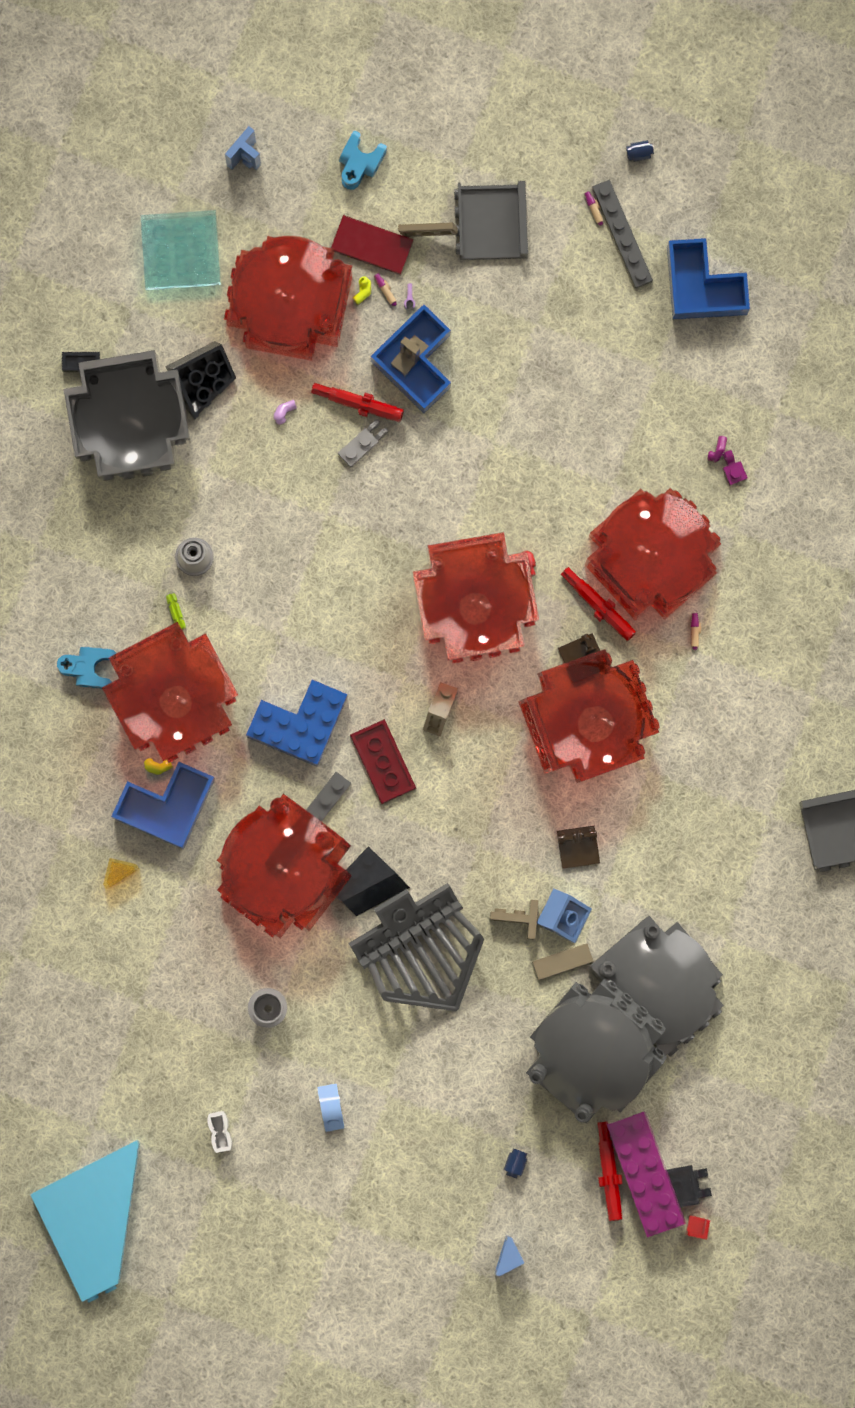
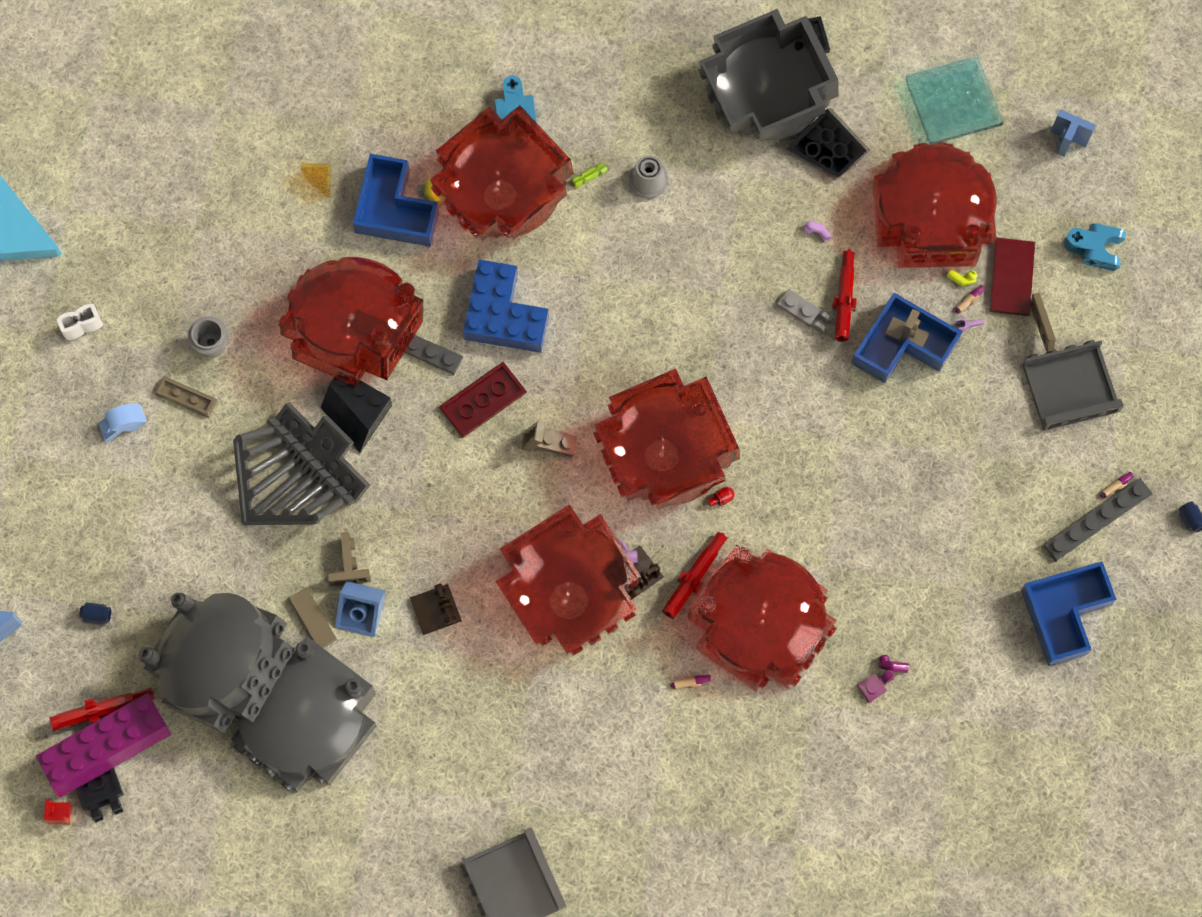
camera: 85 degrees right, 10 degrees down
none -> dark tan tile [155,376,218,418]
none -> lavender hand [619,540,638,564]

